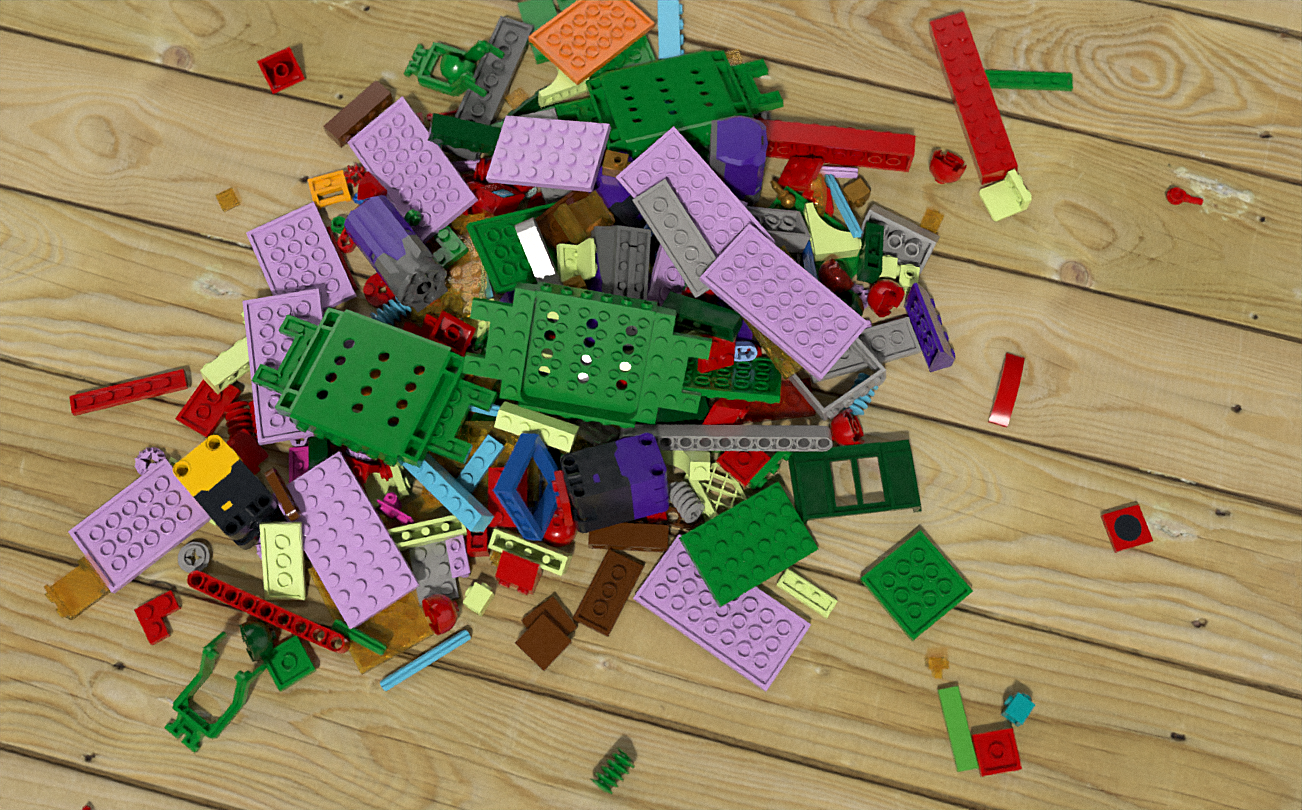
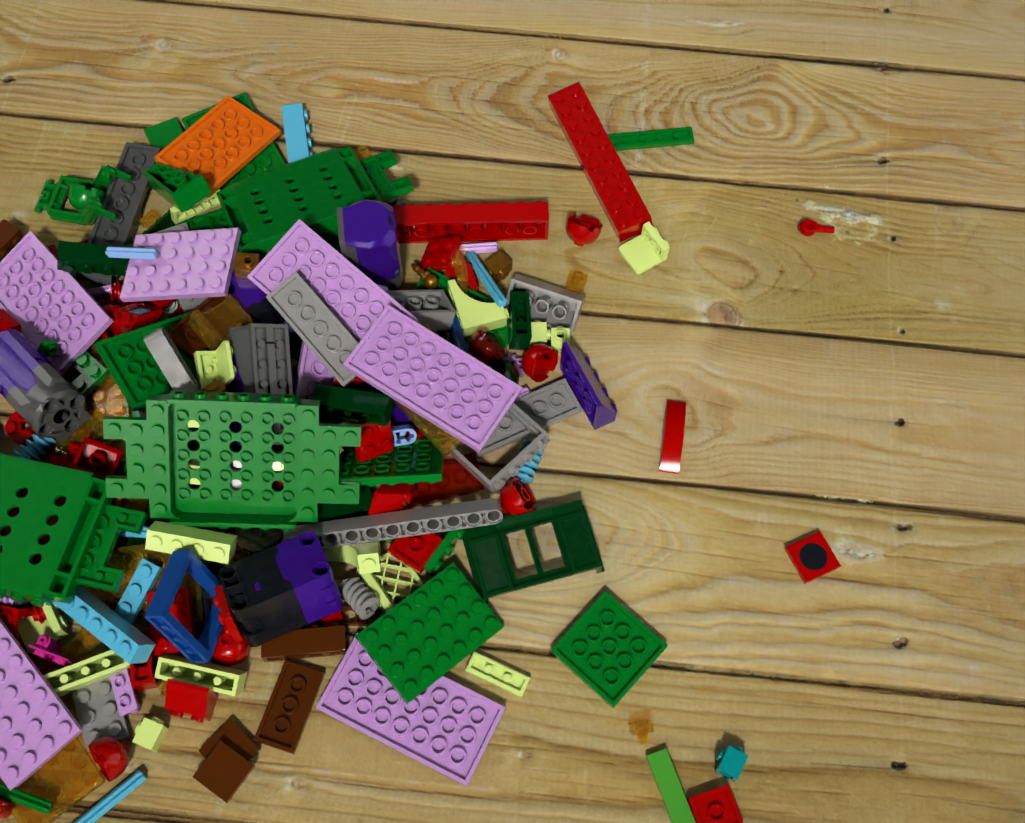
camera: 10 degrees left, 5 degrees down
none -> light blue axle [105,246,158,259]
none -> green wedge [143,162,212,213]

